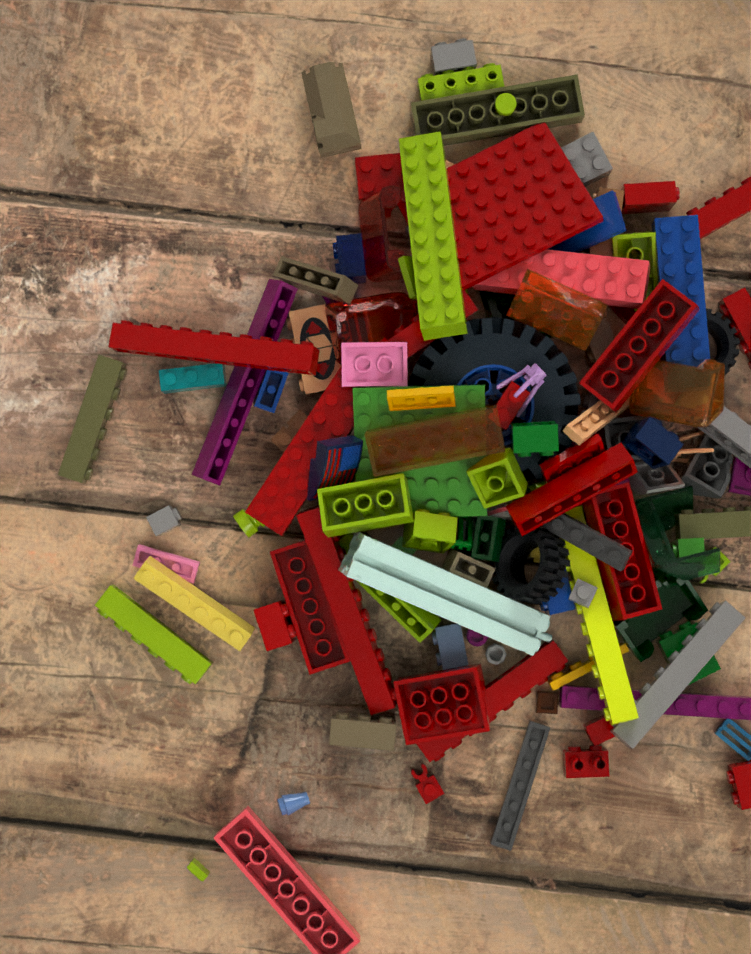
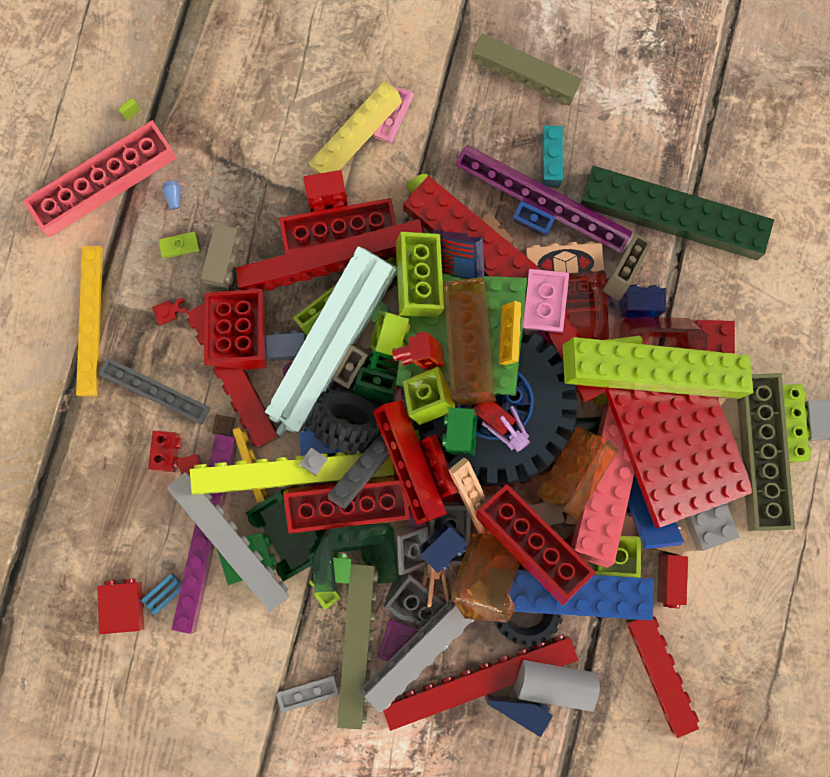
camera: 90 degrees right, 5 degrees down
lime brick [95,585,213,684] -> none
red brick [108,320,320,376] -> none
light grey brick [146,505,182,536] -> none
dark tan brick [301,62,362,158] -> none
light grey tile [485,643,506,665] -> none
lime tile [495,93,517,116] -> none
none -> yellow plate [76,246,103,396]
none -> lime plate [158,231,200,259]
none -> red brick [392,332,445,371]
none -> dark green brick [580,165,774,260]

